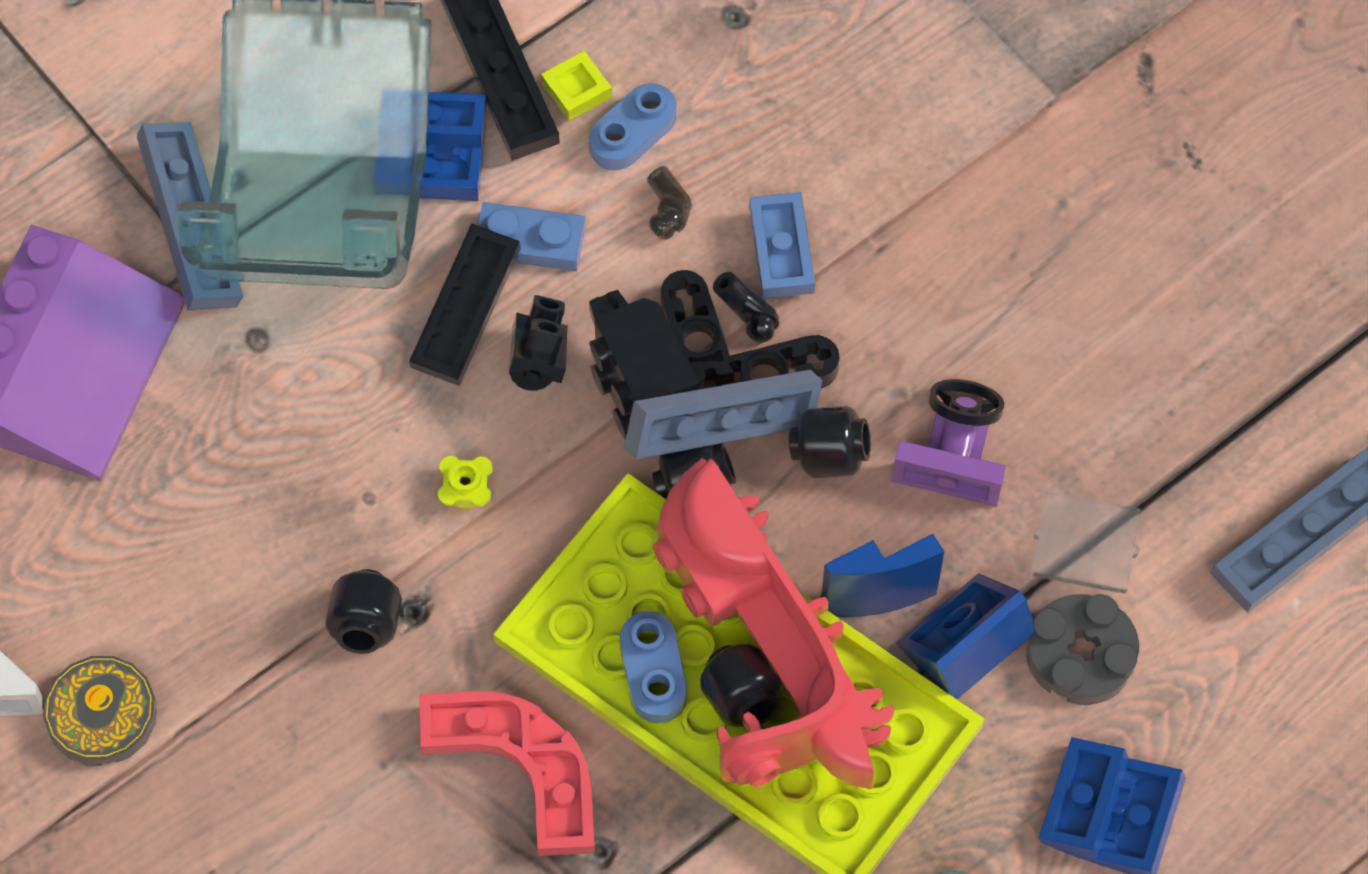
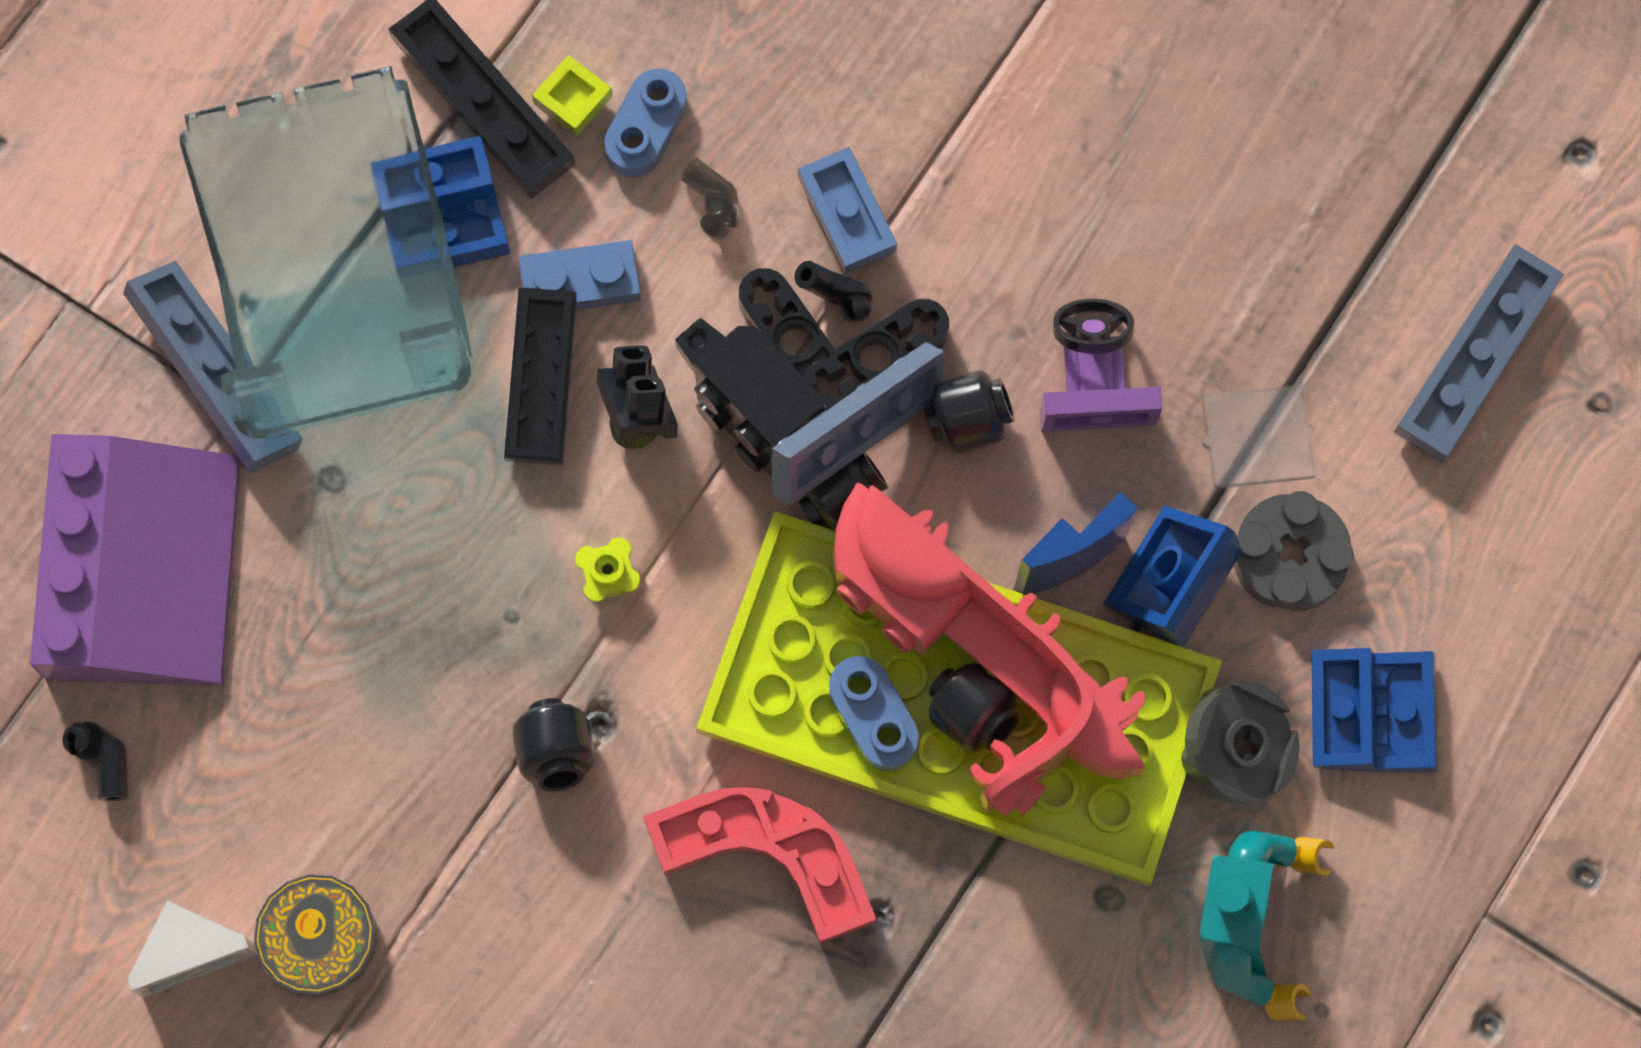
camera: 20 degrees left, 10 degrees up
none -> dark grey plate [1182,683,1300,804]

